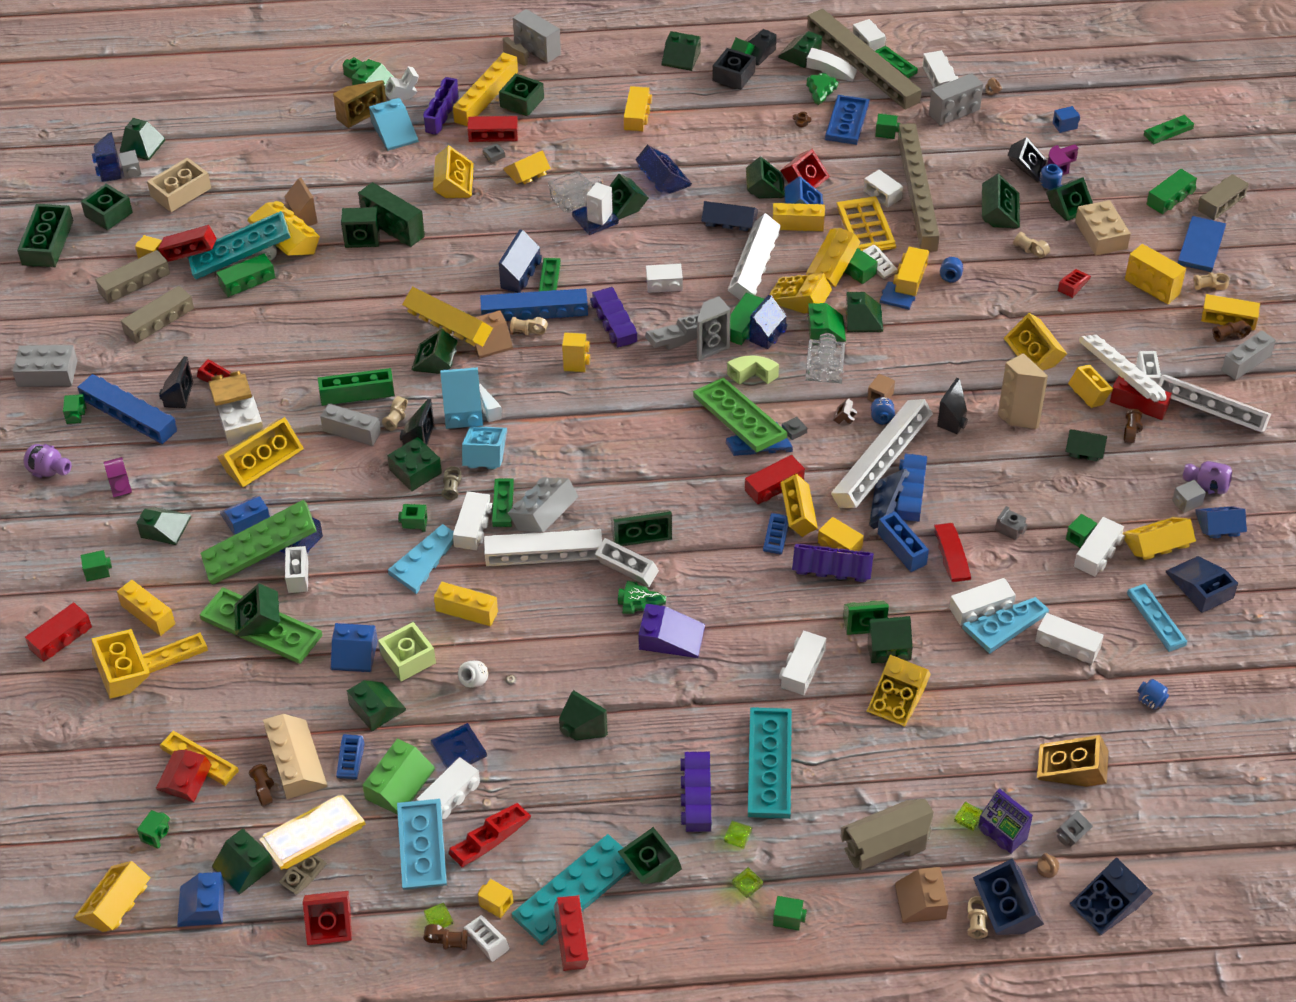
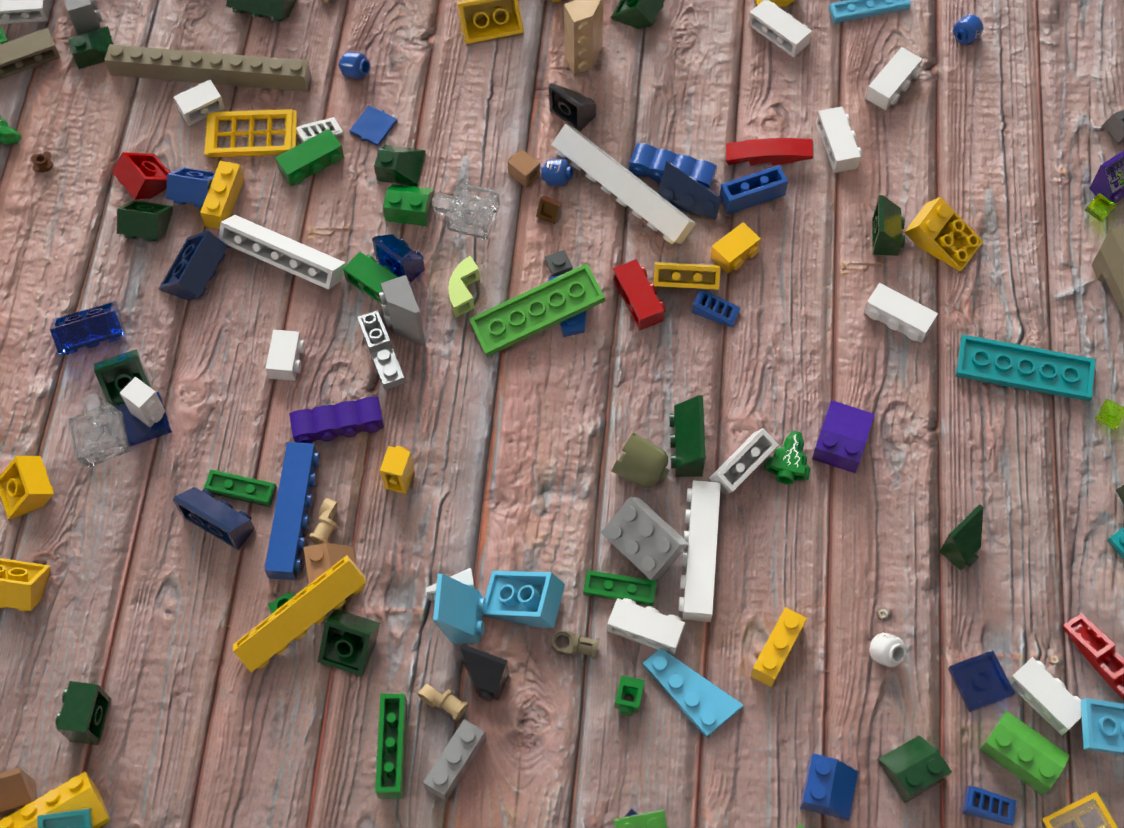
camera: 80 degrees left, 15 degrees up
dark green brick [358,182,425,247] -> none
yellowish green brick [378,622,436,681] -> none
dark green brick [387,437,442,492] -> none
dark purple brick [680,751,712,832] -> none
yellow slope [766,273,832,313] -> none
dark purple brick [792,544,874,582] -> none
yellow slope [806,228,860,287] -> none
blue tile [825,95,870,145] -> none
green slope [843,601,889,635] -> none
green brick [875,113,900,139] -> none
yellow brick [893,247,929,296] -> none
medium azure wing [962,597,1049,654] -> none
flat silver brick [995,506,1028,540] -> none
pearl gold slope [1037,735,1109,787] -> none
green brick [1065,514,1098,548] -> none
none -> dark green slope [68,26,114,69]
none -> olive cylinder [611,432,670,488]

